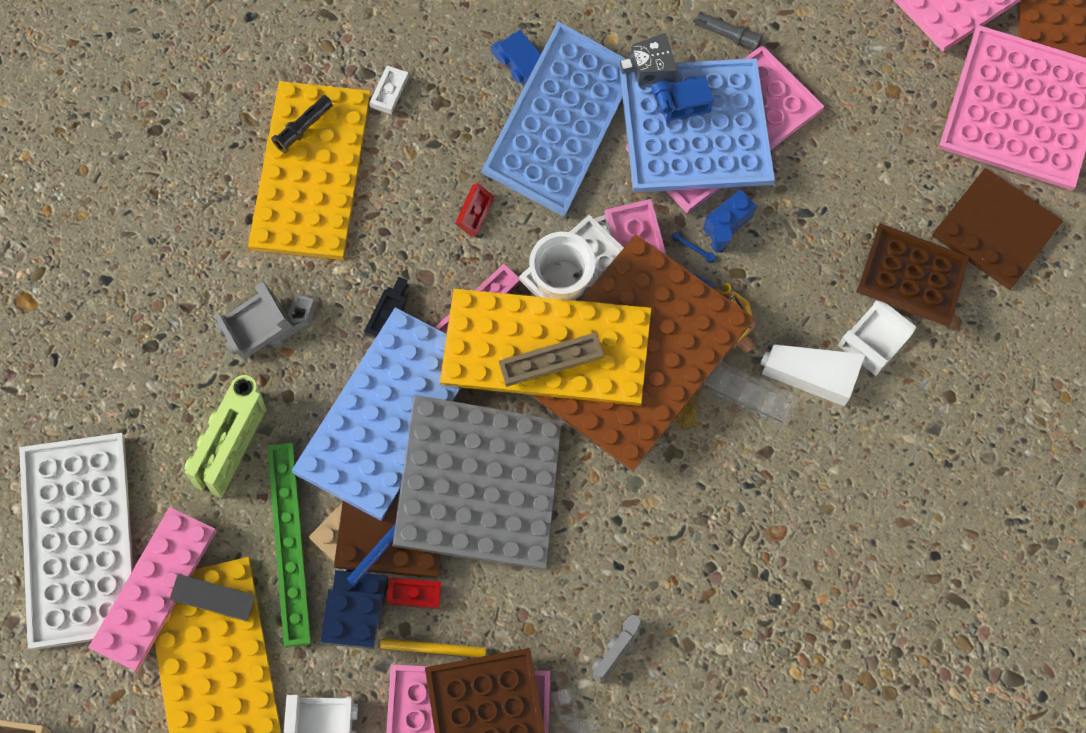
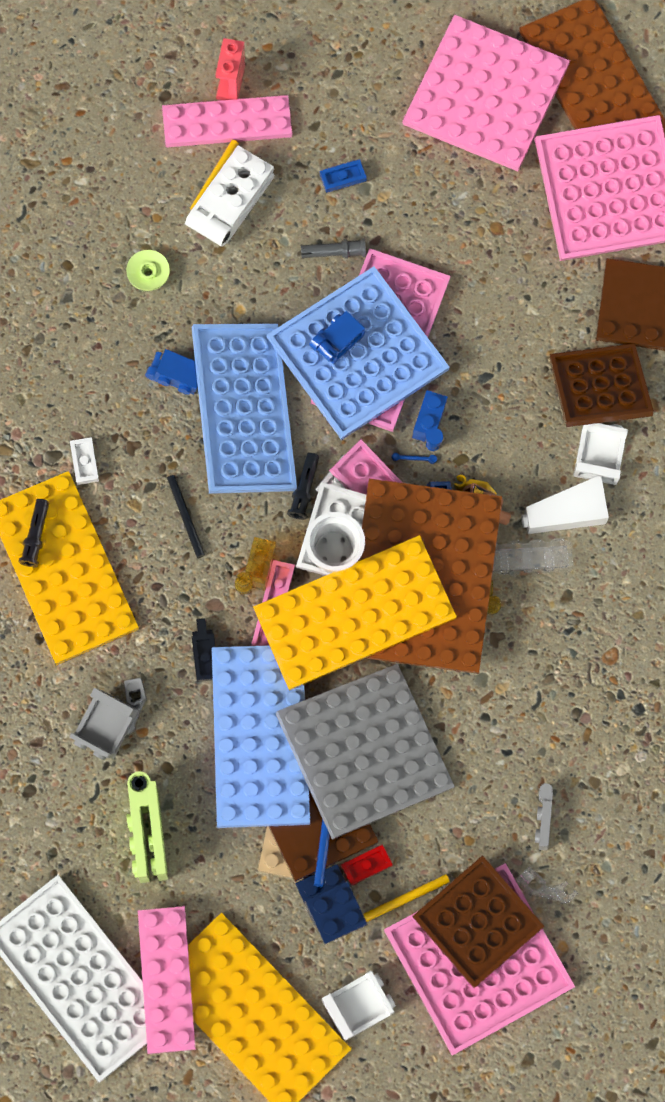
camera: 30 degrees left, 5 degrees up
dark grey tile [169,574,255,622] -> none
bright green plate [267,443,312,648] -> none
red plate [455,183,494,237] -> none
dark tan plate [499,332,604,387] -> none
dark grey torso [620,33,678,85] -> none
none -> black bar [167,475,205,558]
none -> clear yellow hinge [235,537,276,594]
none -> black pin [287,453,319,520]

